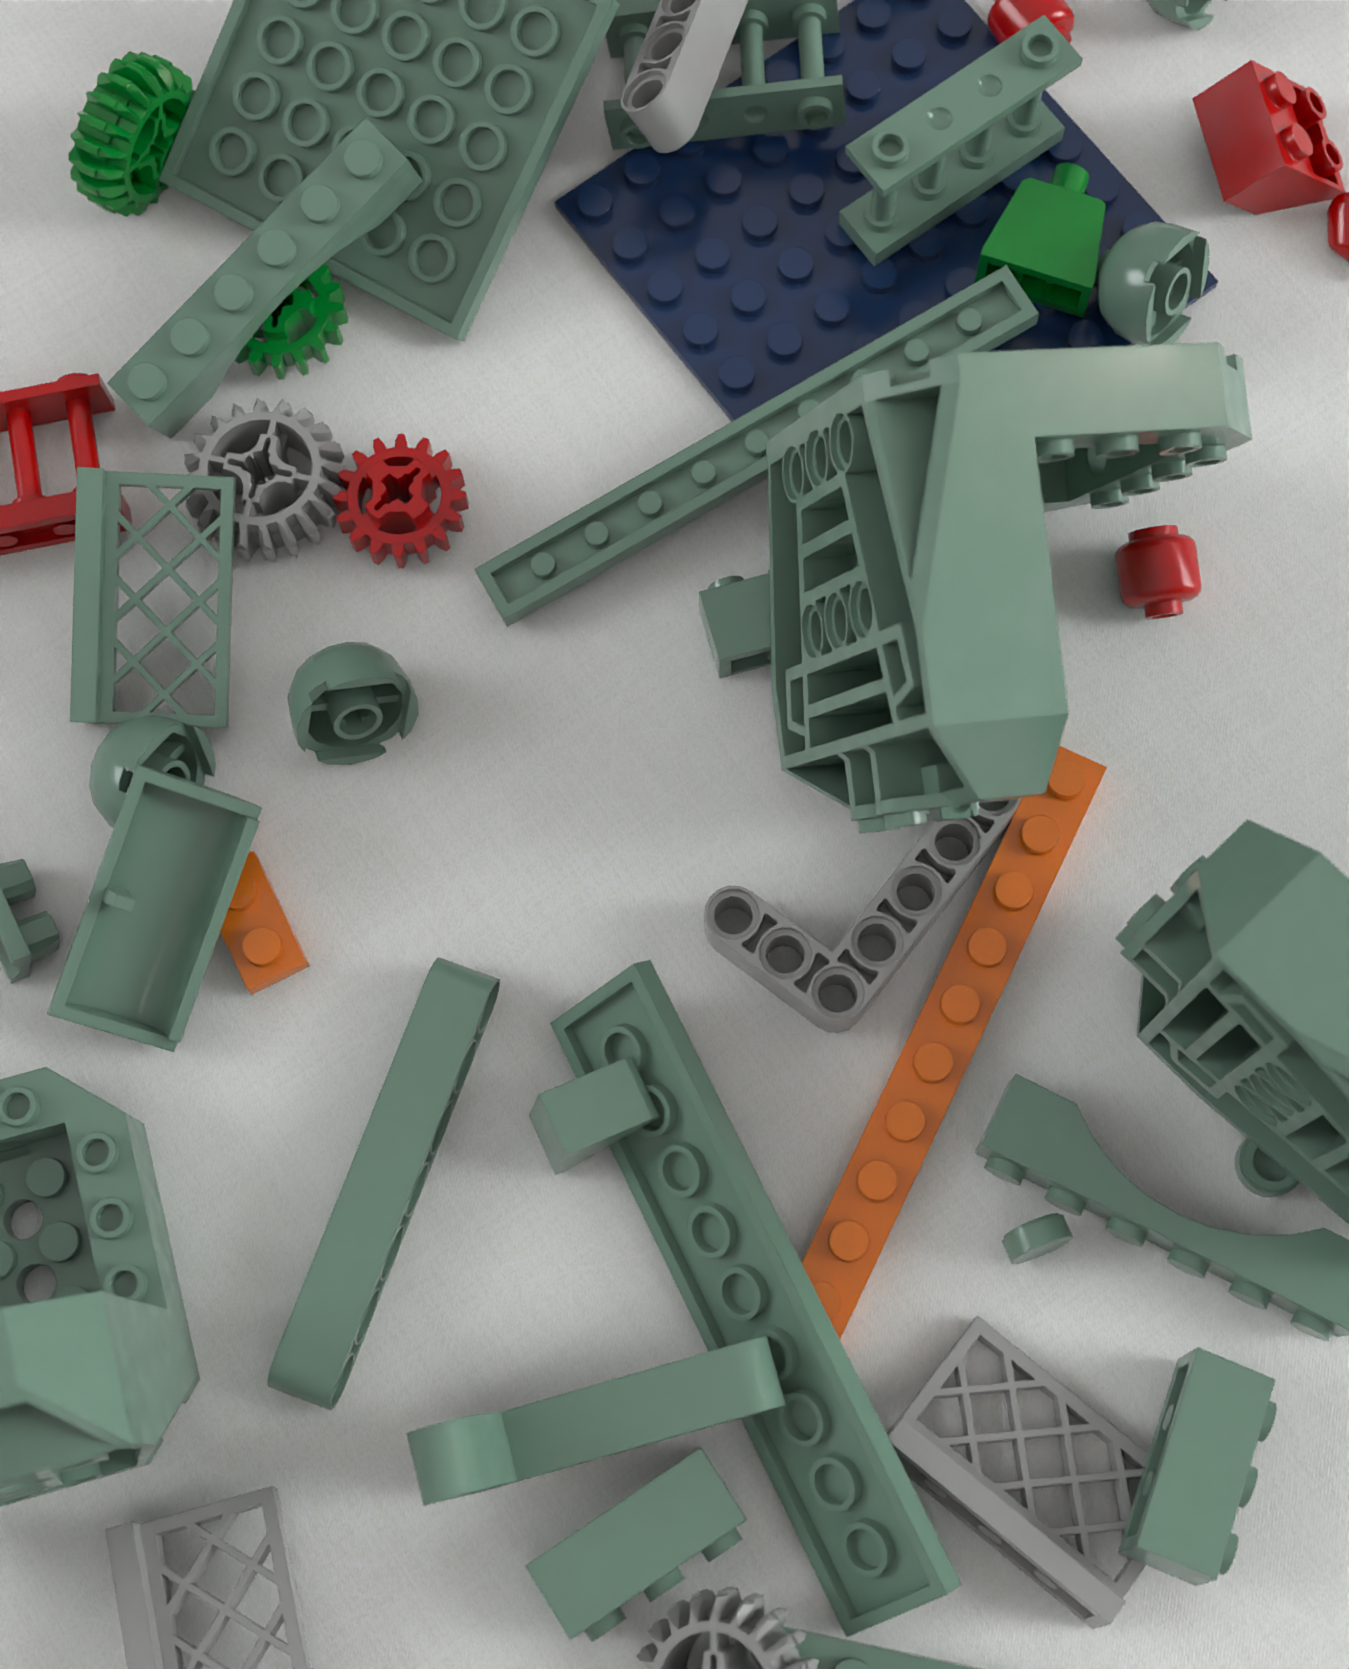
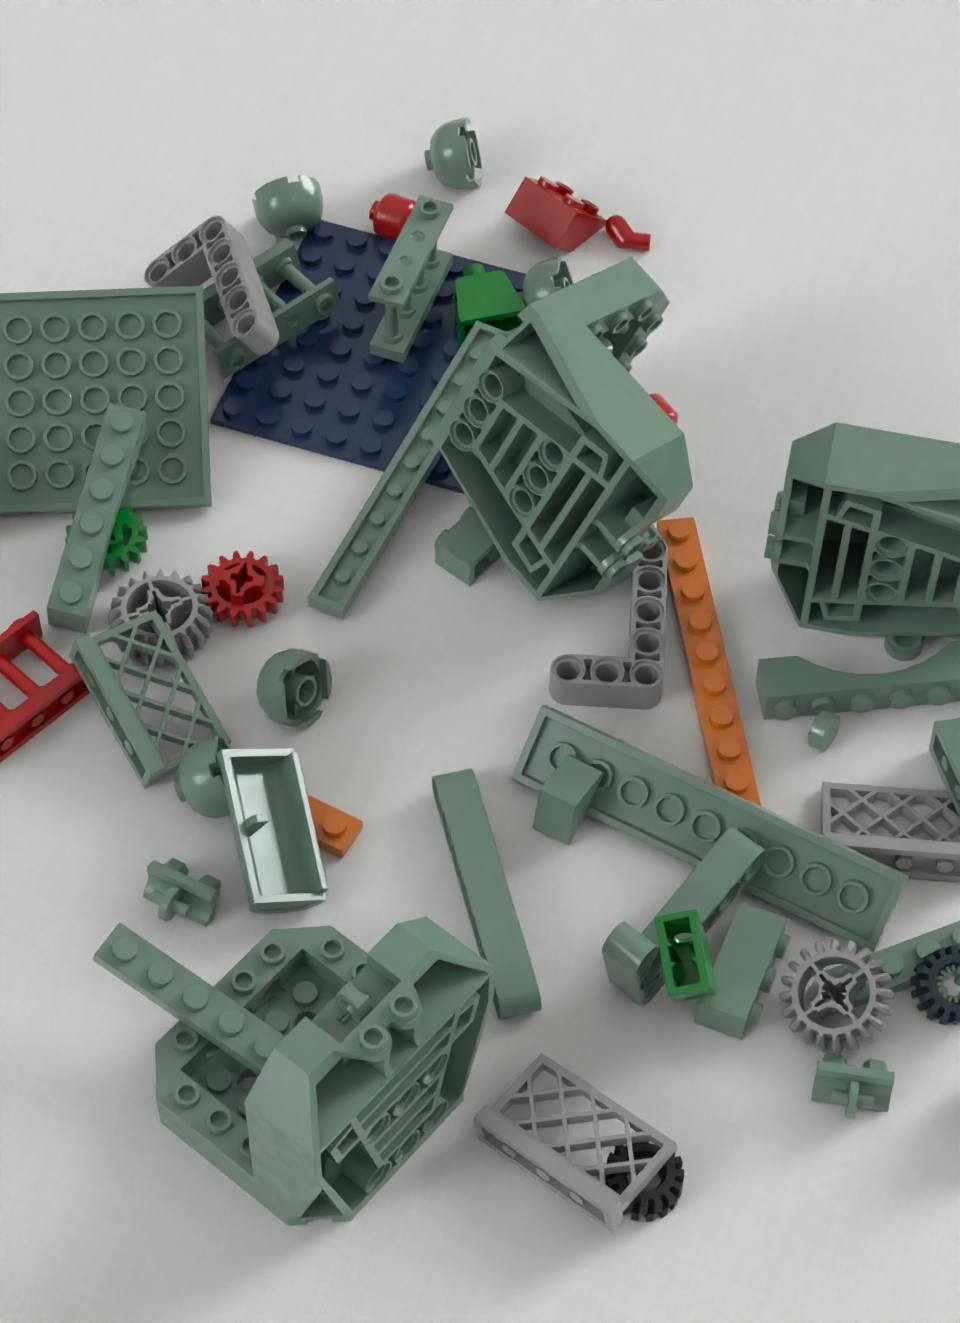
camera: 40 degrees left, 20 degrees down
none -> green torso [654,909,717,1002]

